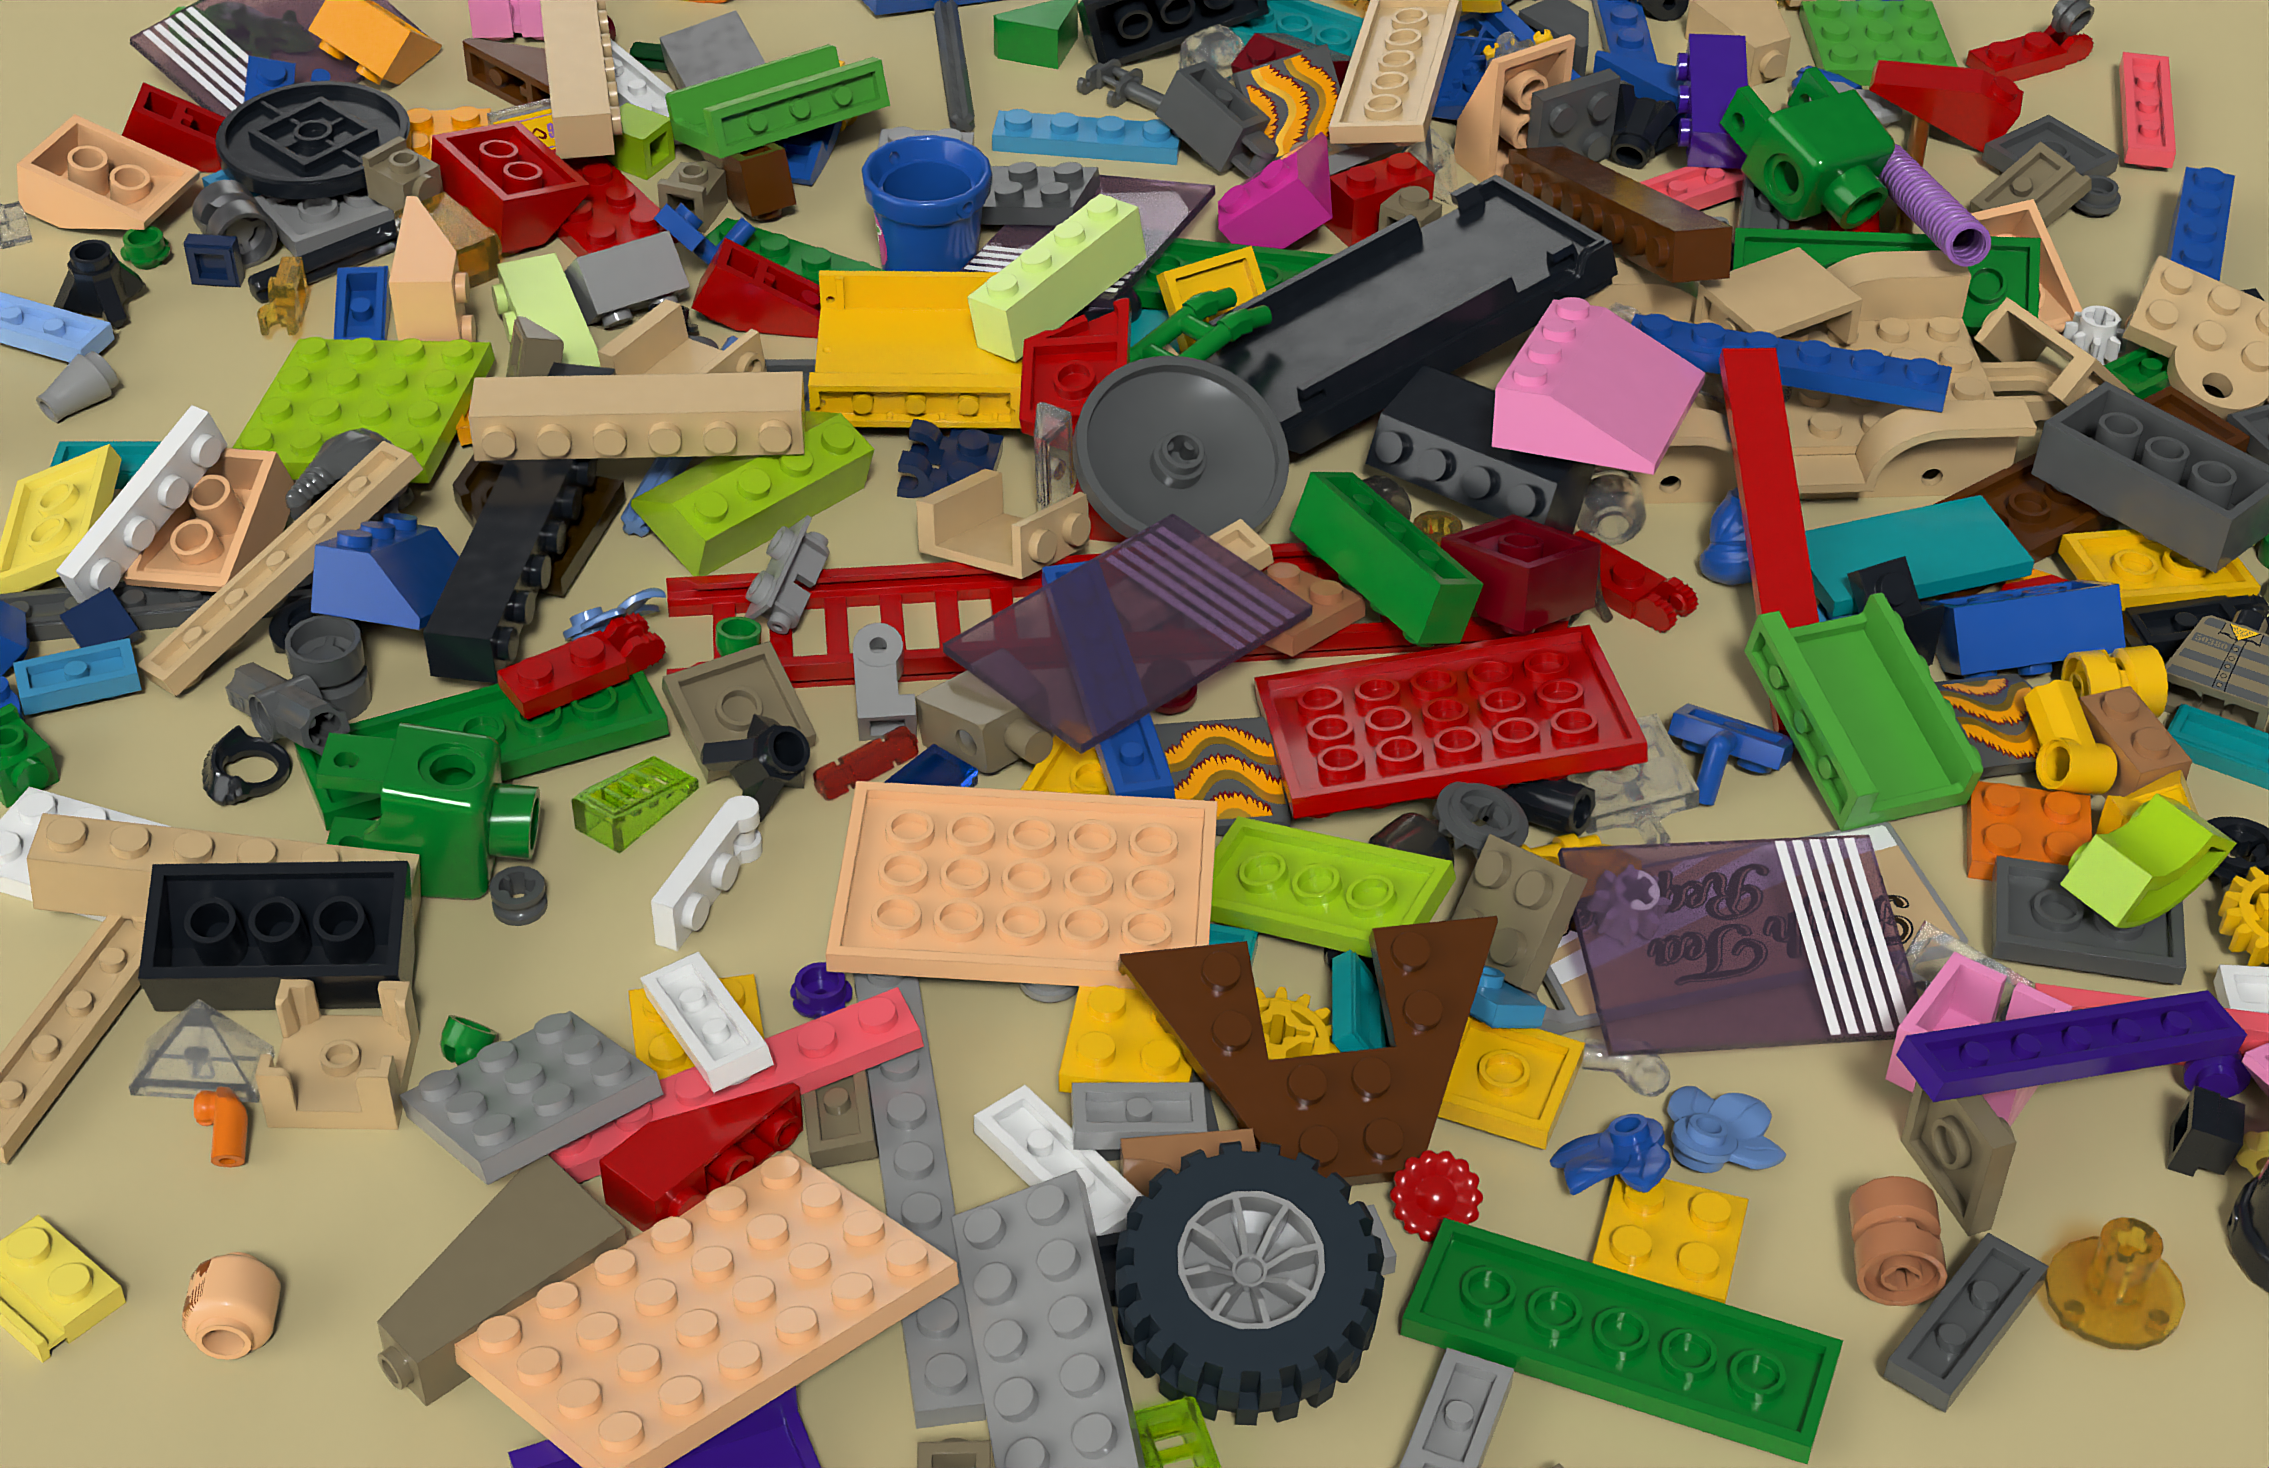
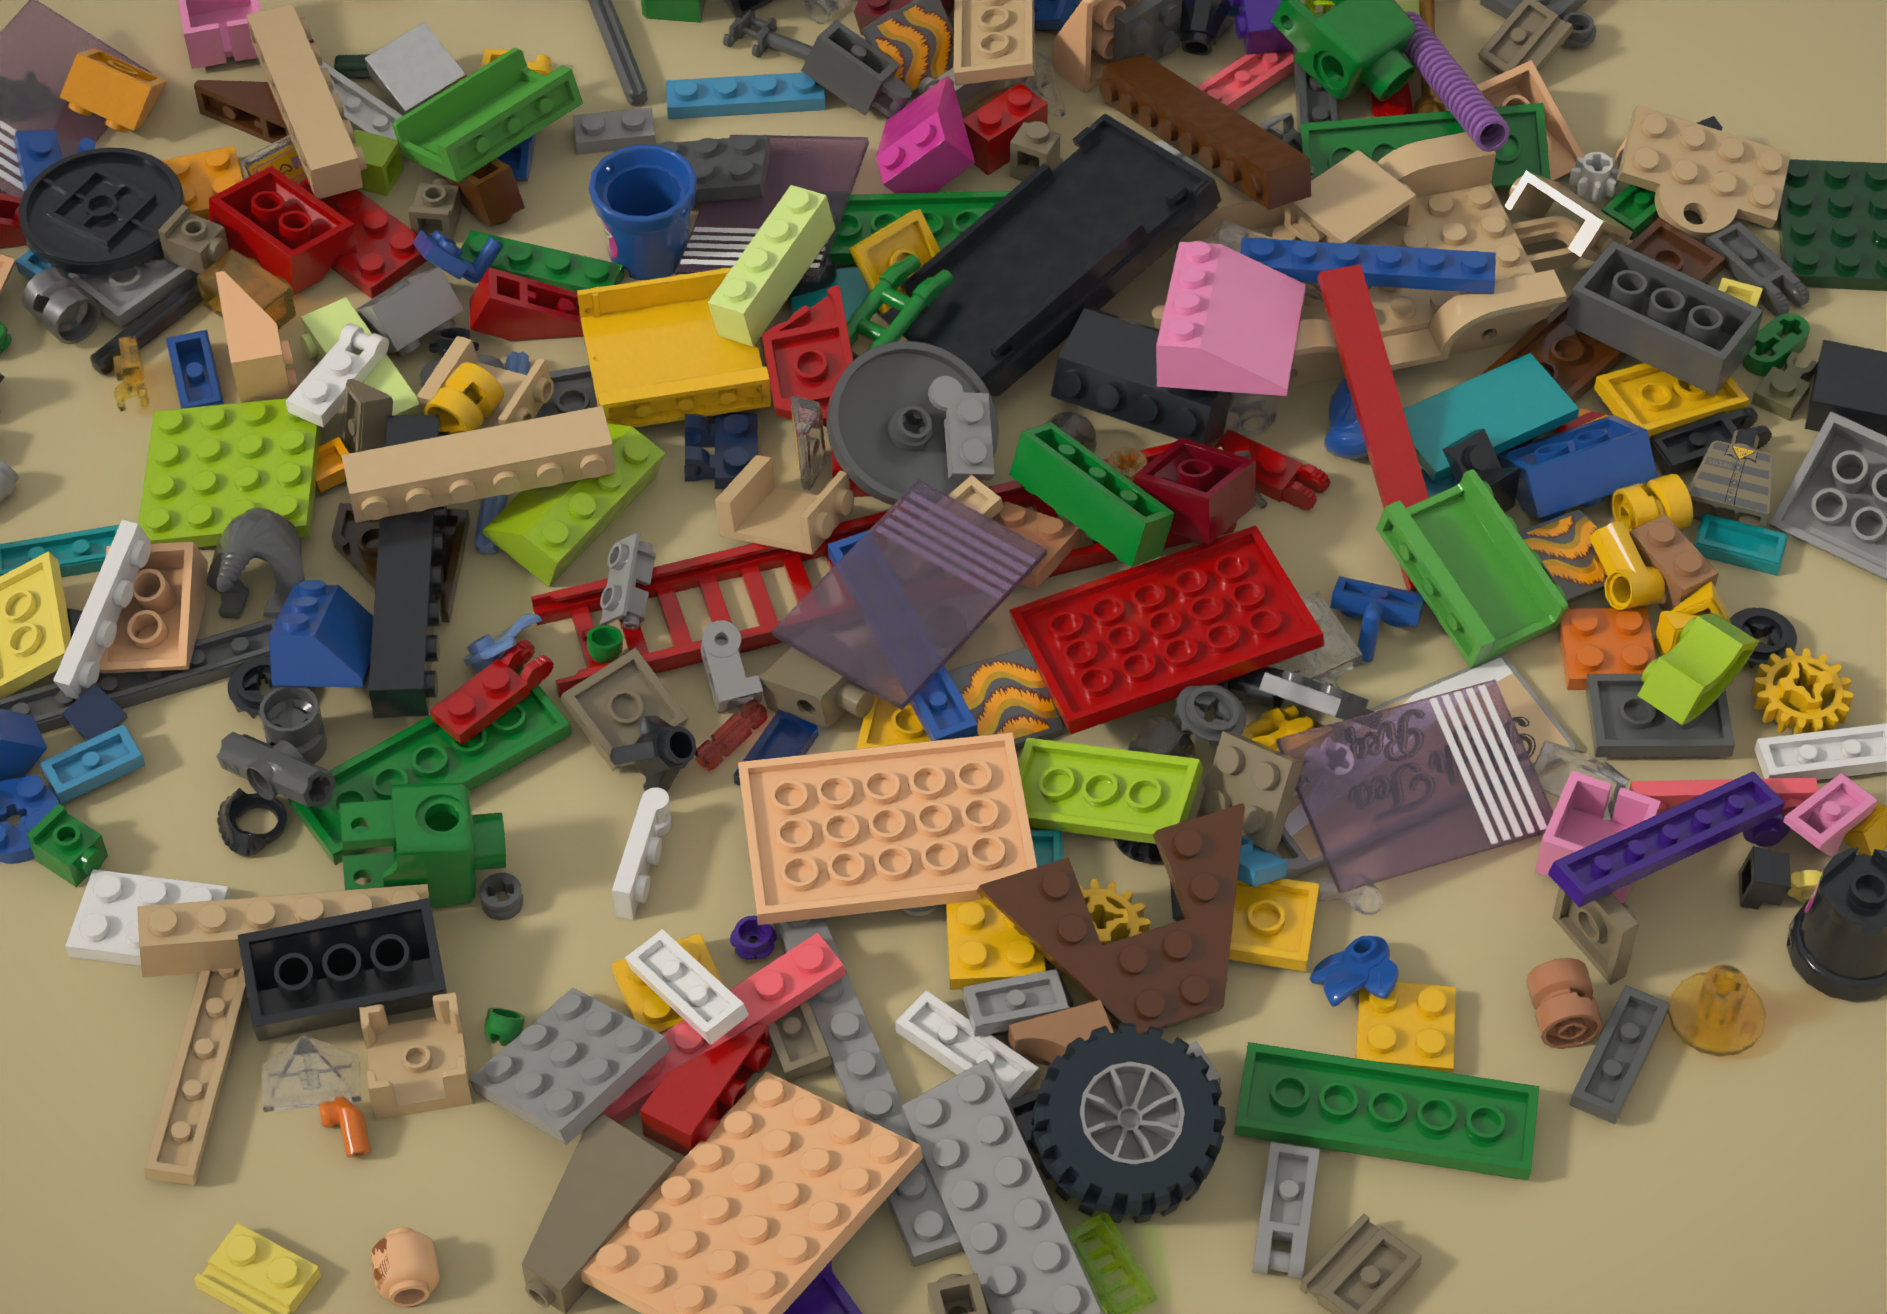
camera: 10 degrees left, 10 degrees up
tan plate [137,441,423,696] -> none
dark blue tile [183,233,245,287] -> none
clear neon green slope [571,756,699,854] -> none
teal tile [1332,950,1386,1052] -> none
red piece [1390,1150,1483,1242] -> none
medium blue plate [1667,1086,1786,1173] -> none
blue brick [2166,167,2235,281] -> none
none -> white plate [286,323,389,428]
none -> yellow wheel [424,362,505,434]
none -> light grey hinge [928,376,995,480]
none -> plate [1259,670,1382,732]

